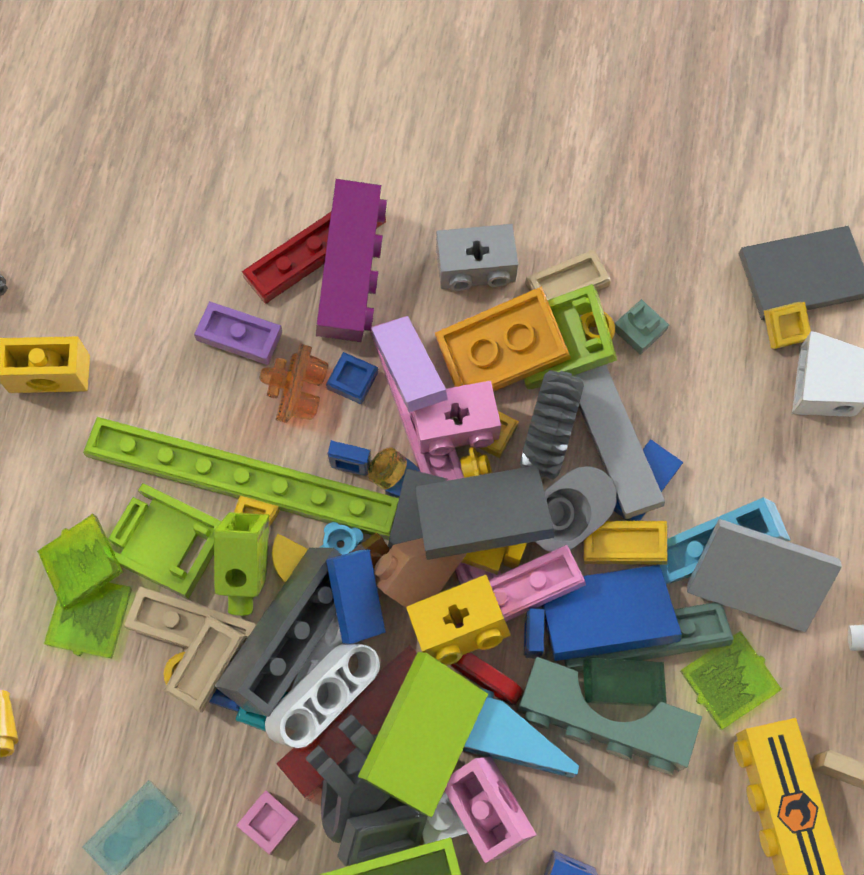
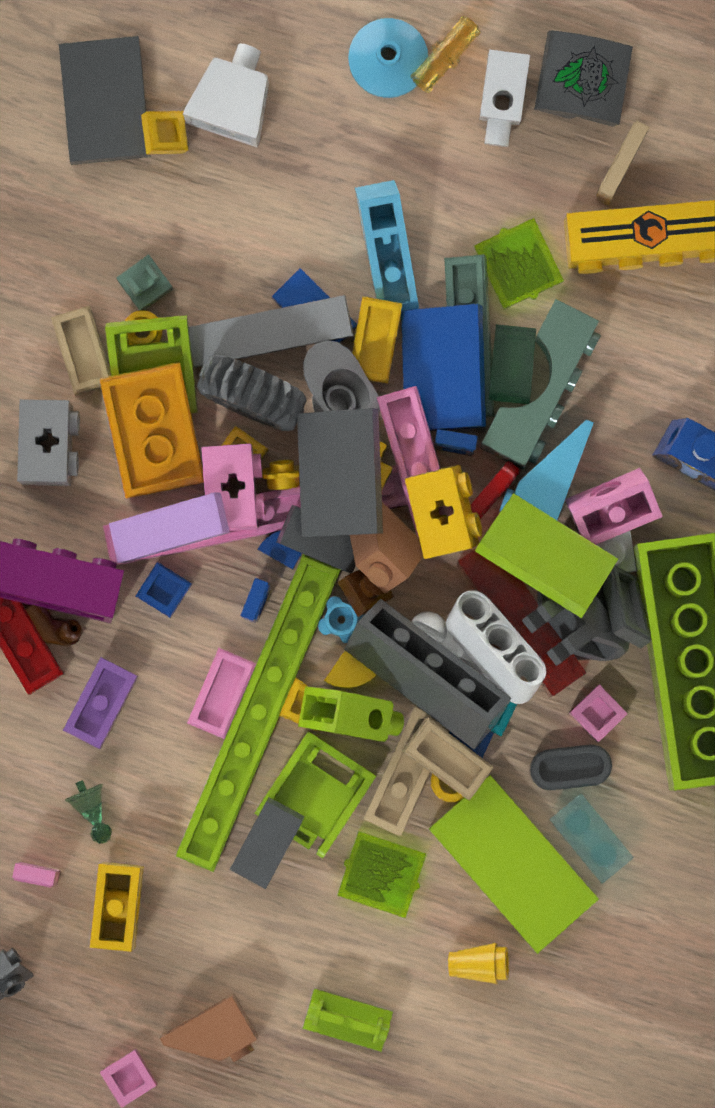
camera: 80 degrees left, 15 degrees up
clear neon green piece [37,514,123,611] -> none
clear orange hips [259,344,329,423] -> none
blue tile [326,550,386,644] -> none
clear yellow tile [368,447,407,489] -> none
light grey tile [687,519,842,632] -> none
none -> bright pink tile [12,862,60,888]
none -> reddish brown arm [26,605,83,647]
none -> clear green piece [65,780,112,844]
none -> bright pink tile [187,648,256,739]
none -> dark grey tile [230,797,305,889]
none -> lime tile [428,775,599,954]
none -> dark grey tile [530,745,612,790]

